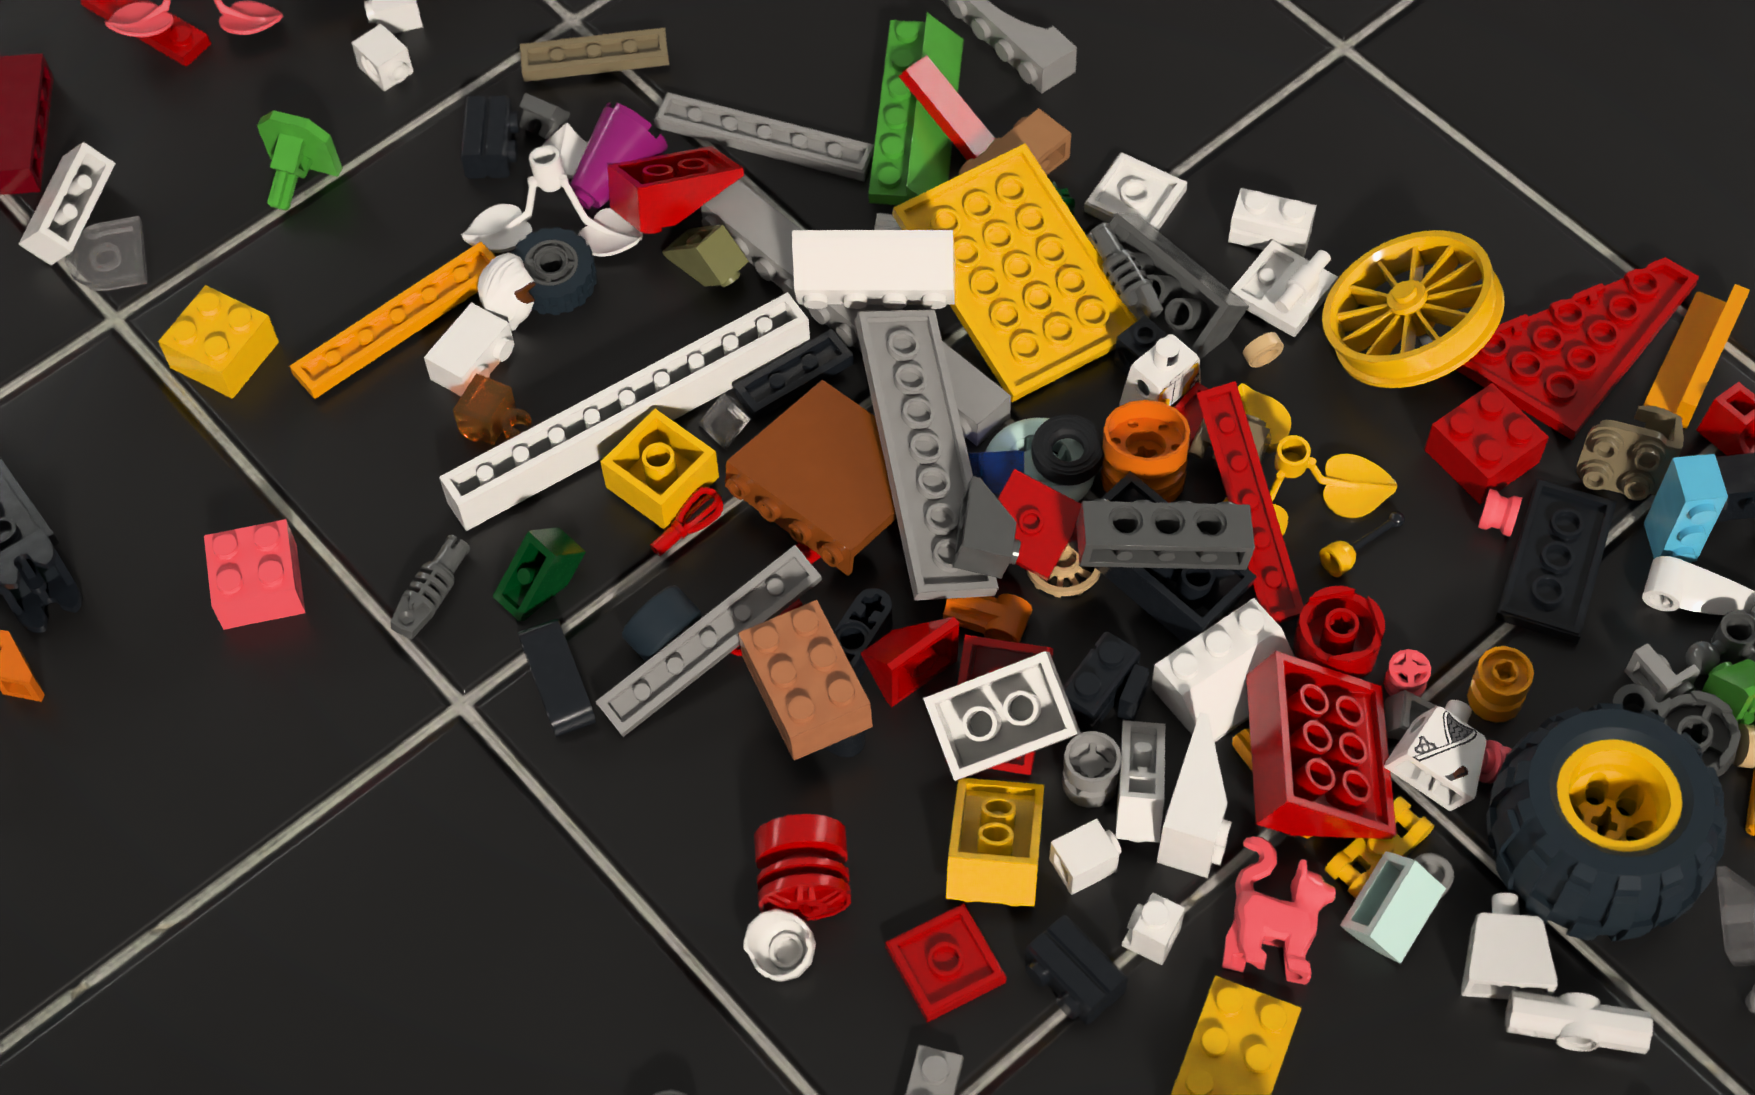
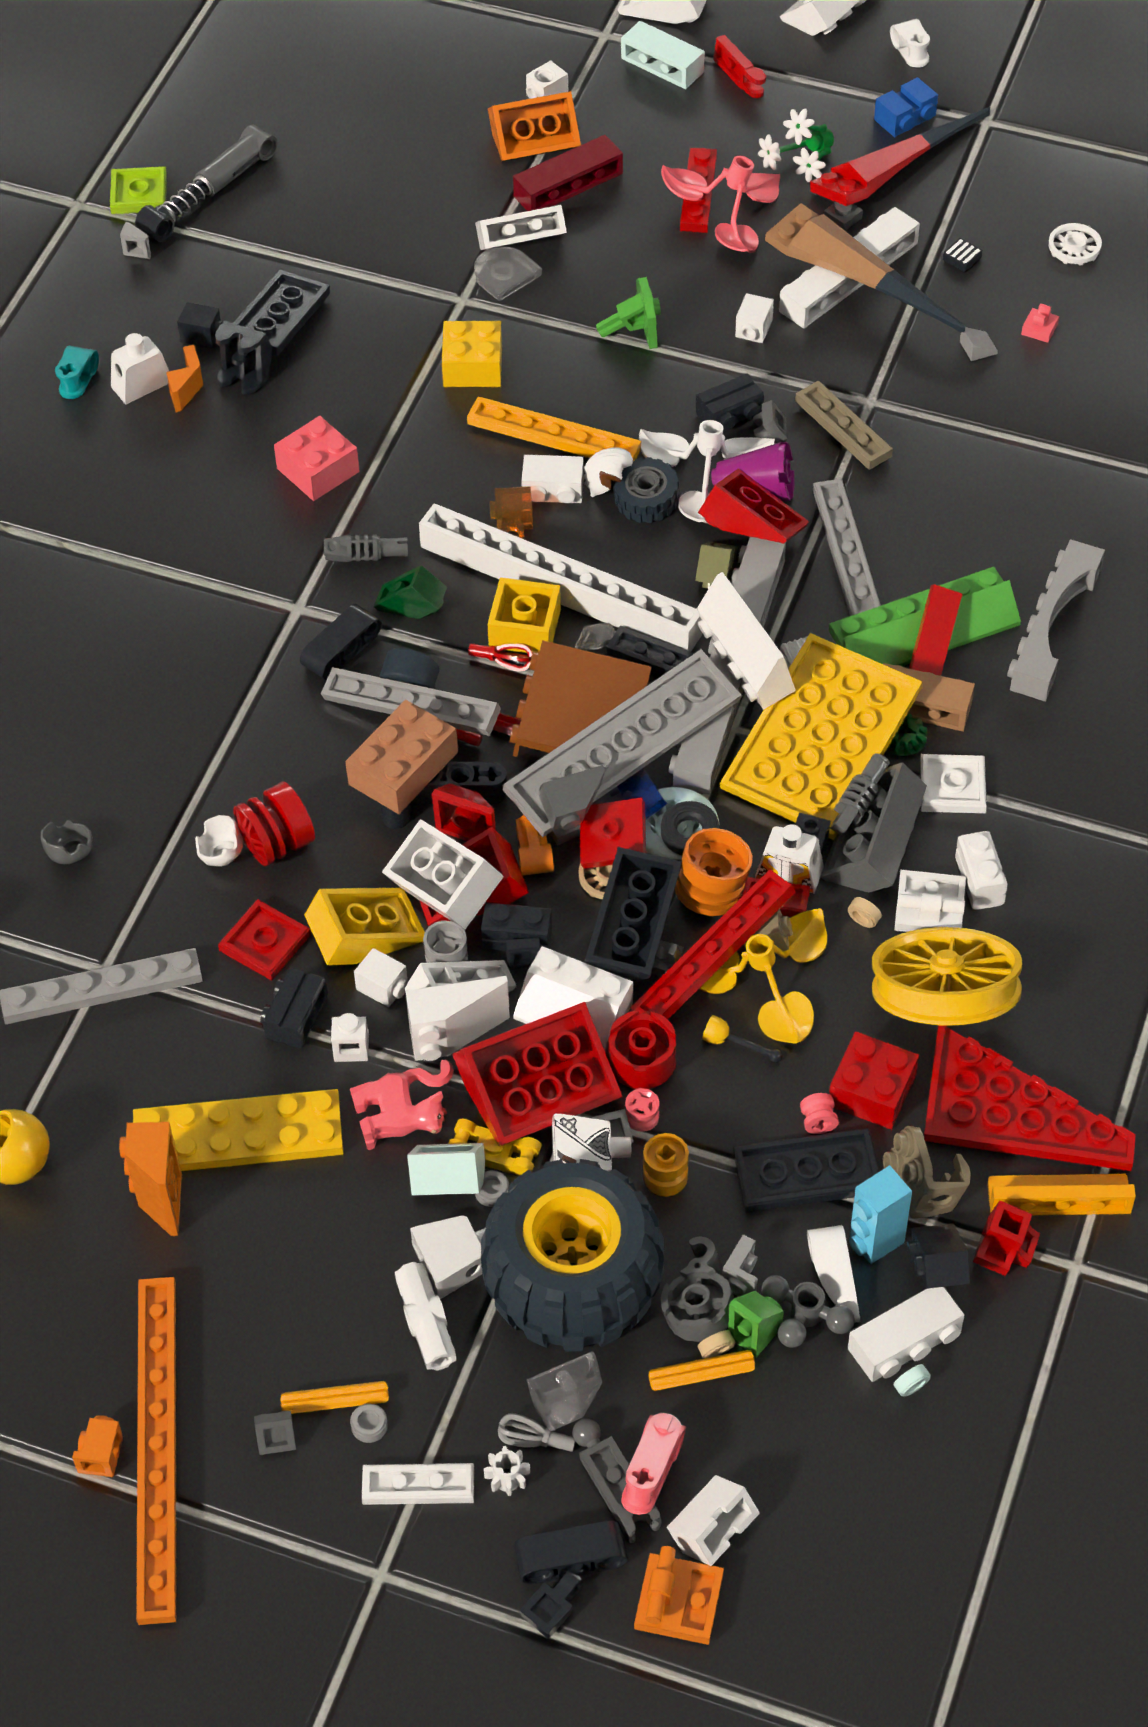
camera: 60 degrees right, 5 degrees down
dark grey brick [1076,499,1255,570] -> none

